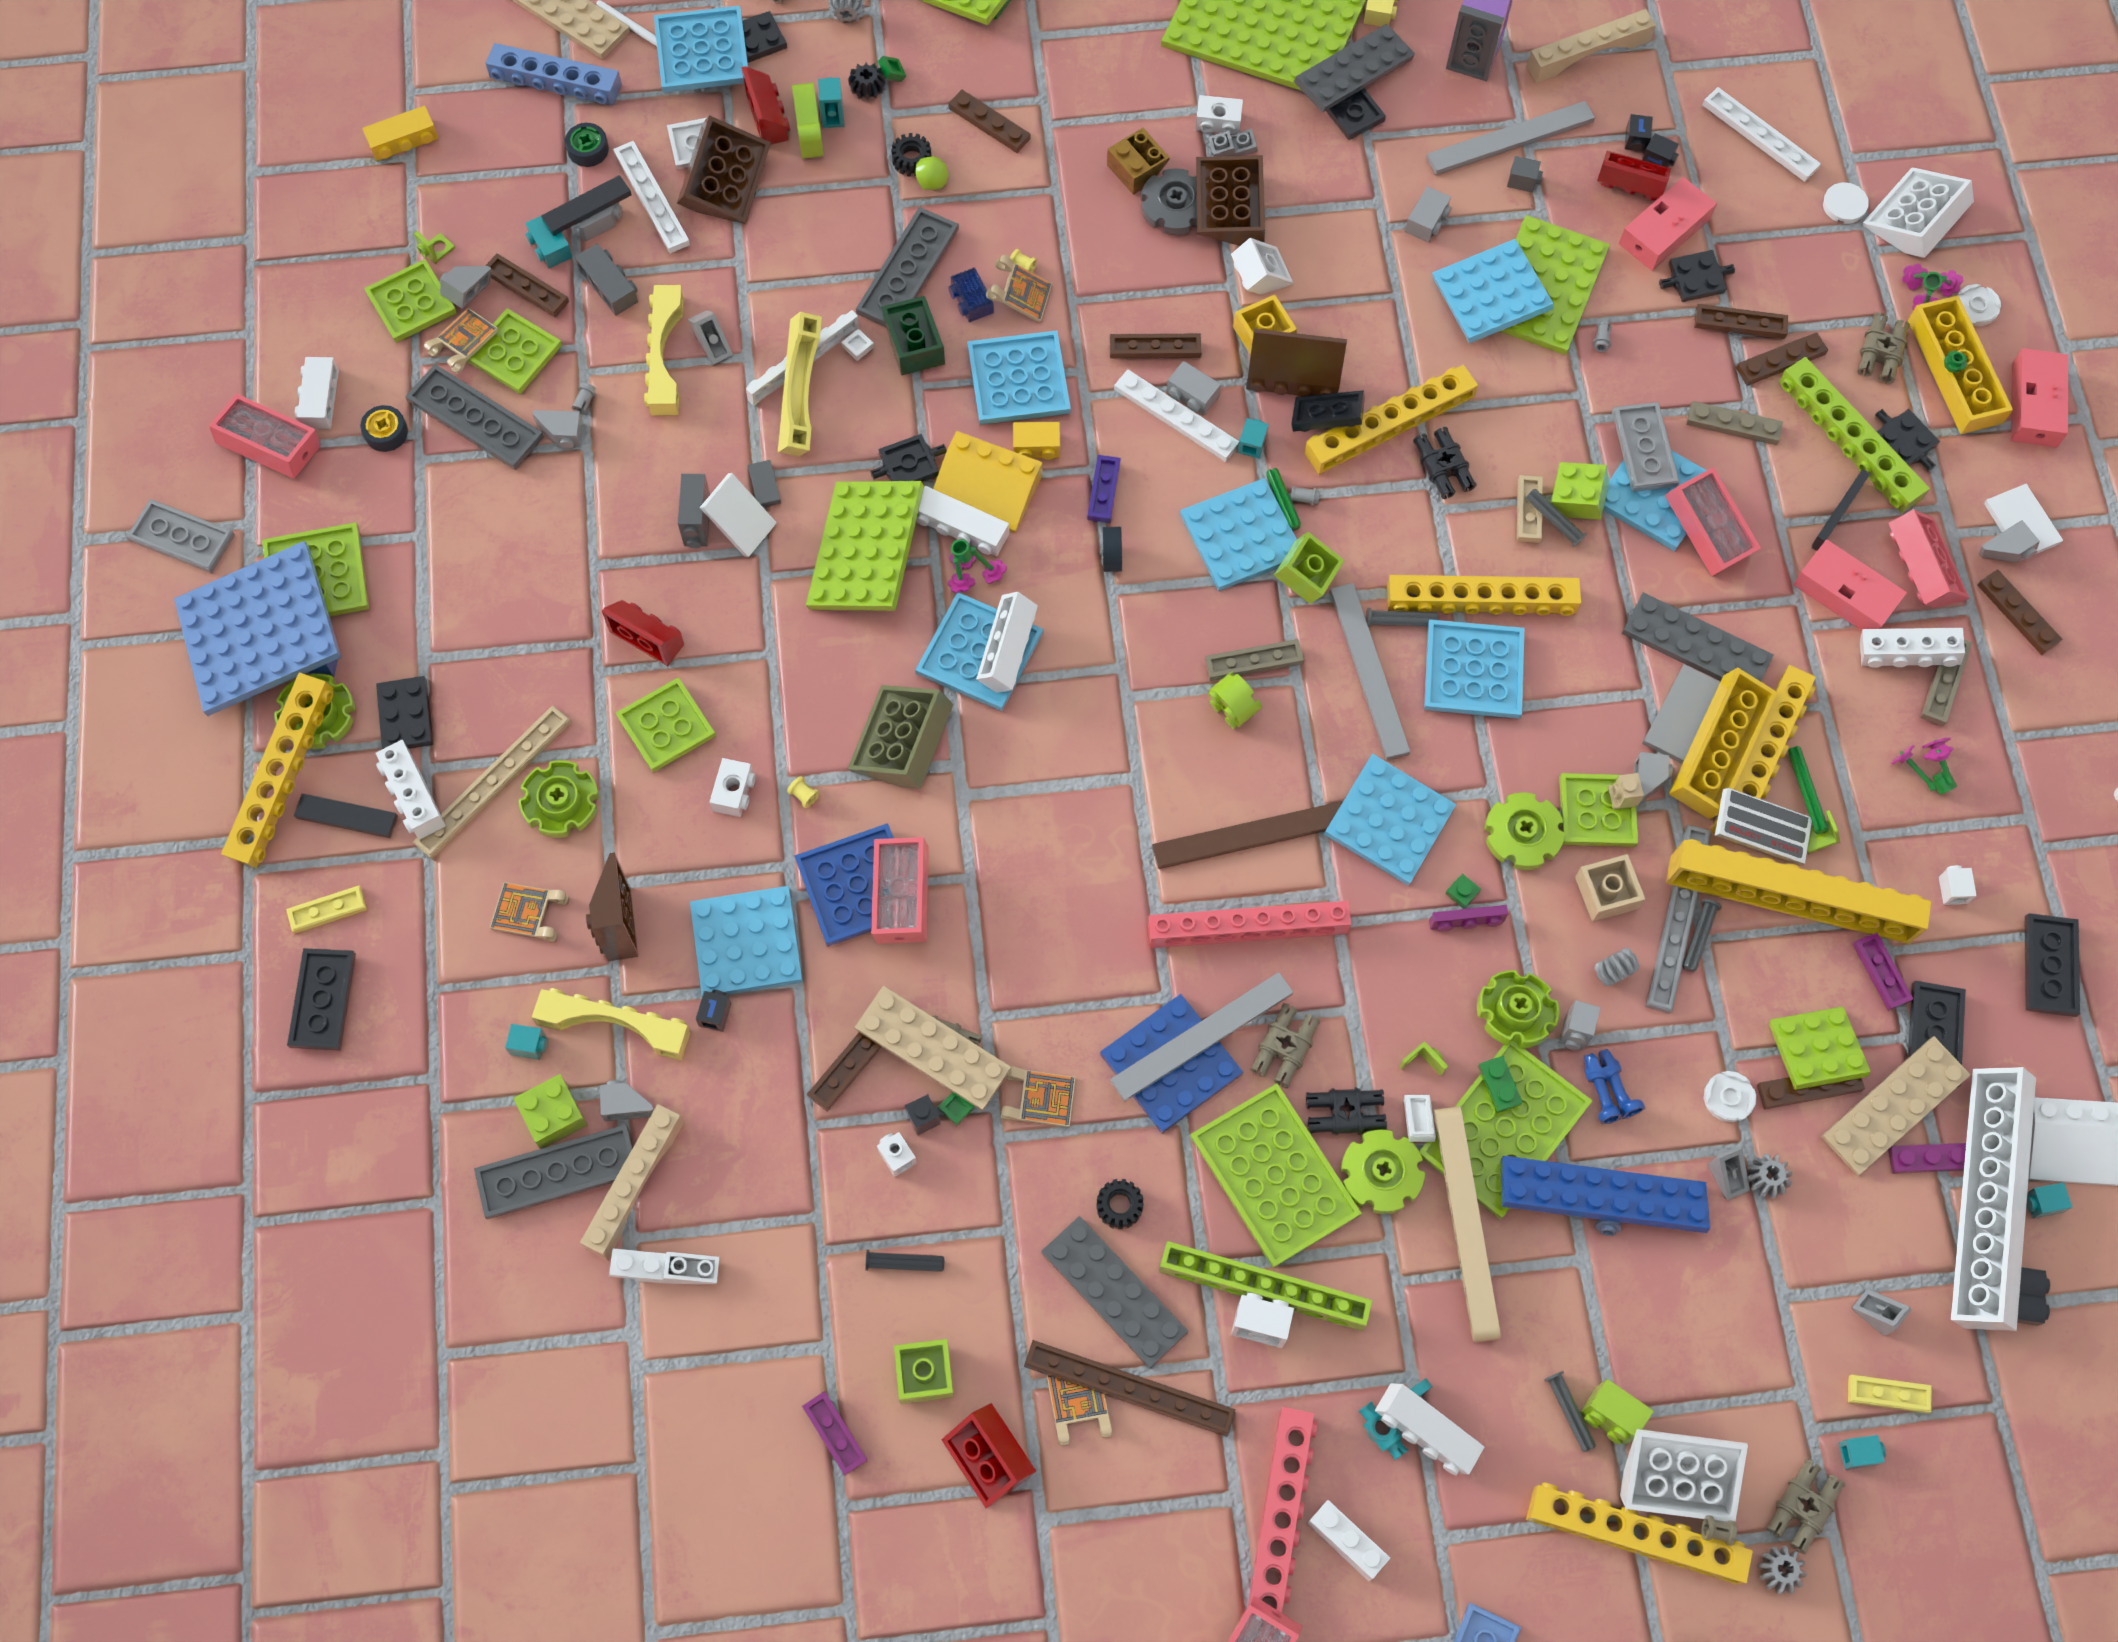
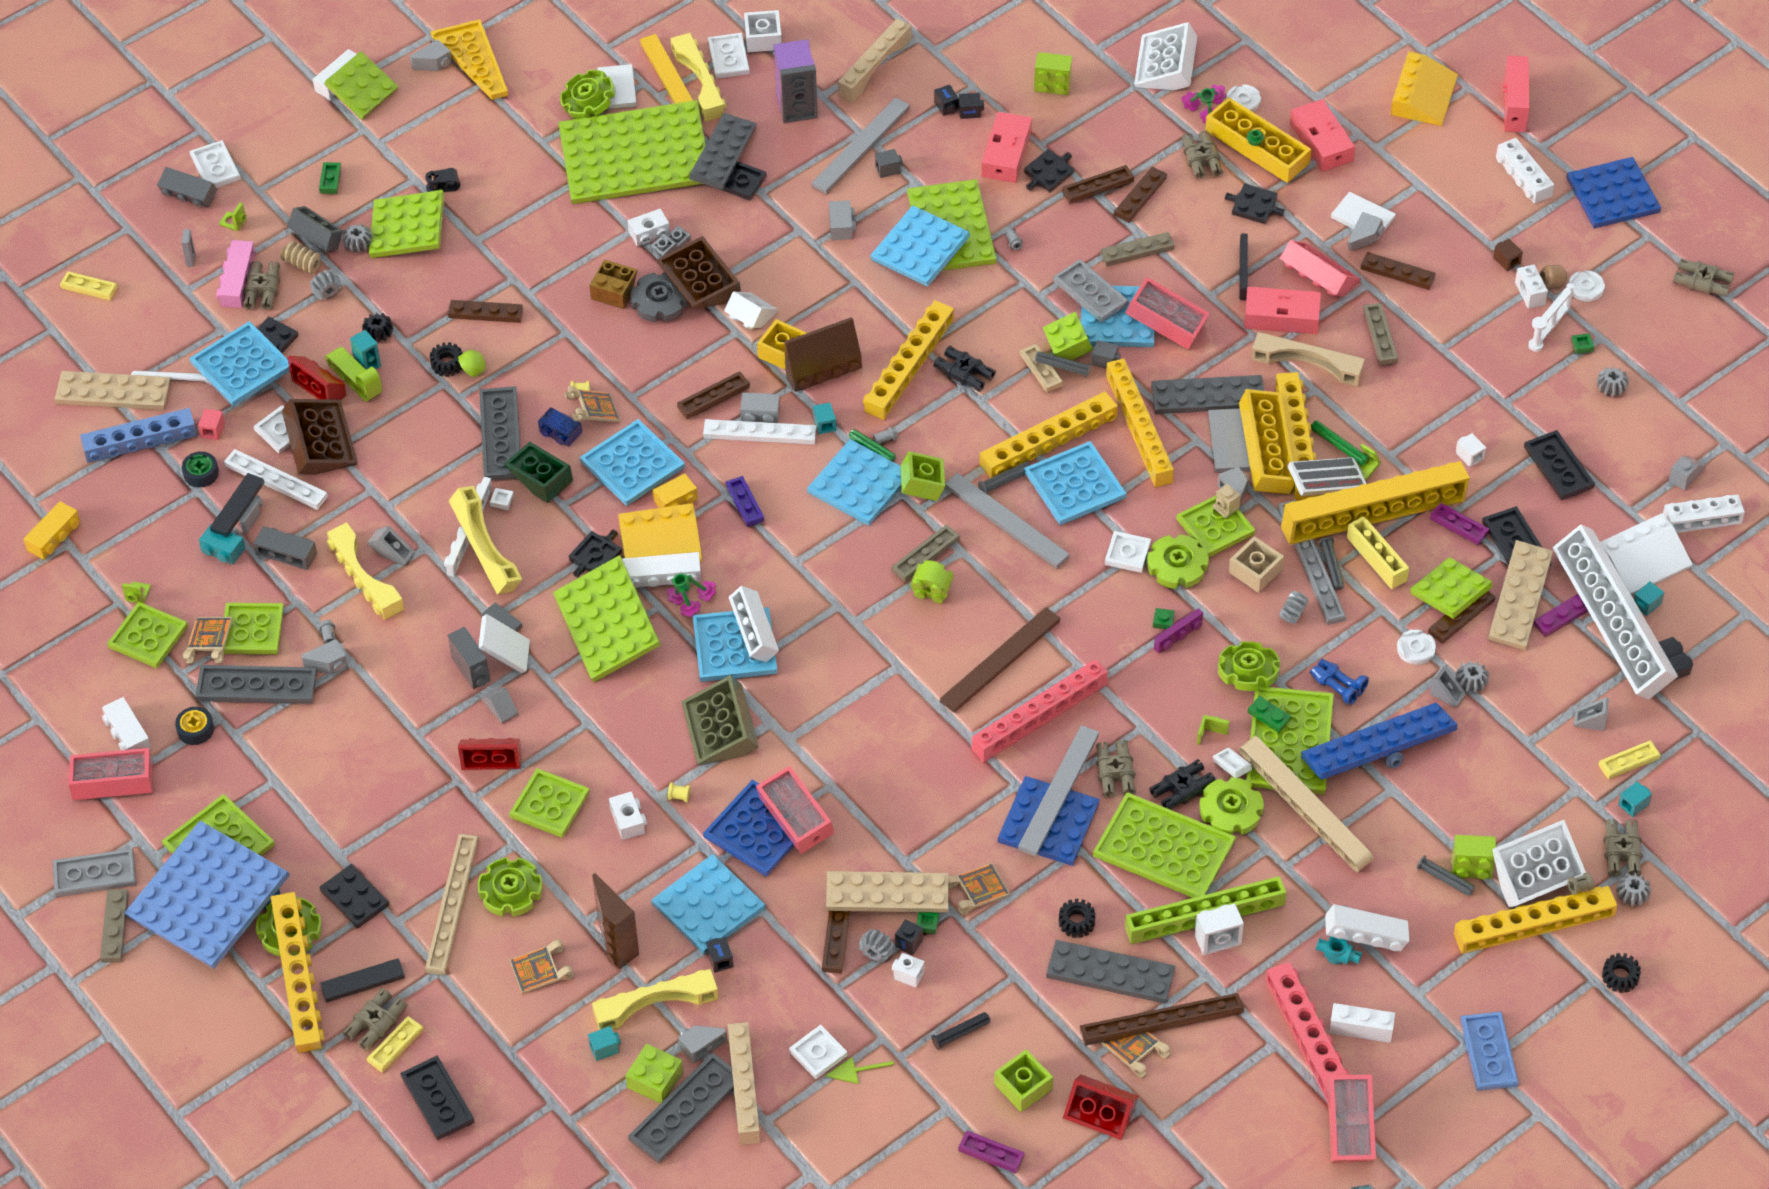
camera: 30 degrees left, 15 degrees down
white brick [376,740,446,840] -> none
light grey slope [440,266,491,308] -> none
reddish brown plate [486,253,569,317] -> none
white slope [609,1248,719,1284] -> none
green plate [878,56,906,82] -> none
black wheel [1103,526,1122,572] -> none
black plate [1291,390,1365,432] -> none
medium azure plate [1324,753,1456,886] -> none
light grey brick [1559,1000,1601,1051] -> none
red slope [1597,150,1671,200] -> none
white plate [1702,87,1821,182] -> none
lime brick [1779,357,1930,514] -> none
white tile [1823,182,1869,224] -> none
white brick [1860,628,1965,668] -> none
plant [1891,737,1957,795] -> none
none -> dark tan plate [100,889,129,963]
none -> coral brick [198,409,225,440]
none -> dark tan pin [342,988,408,1051]
none -> light grey slope [481,687,519,724]
none -> white plate [789,1025,847,1079]
none -> lime piece [825,1057,894,1084]
none -> light grey gear [859,929,894,963]
none -> lime brick [1034,52,1072,95]
none -> dark grey brick [1092,340,1121,369]
none -> white plate [1105,531,1151,573]
none -> yellow brick [1106,359,1174,488]
none -> tan arch [1251,332,1365,387]
none -> light yellow brick [1347,516,1409,590]

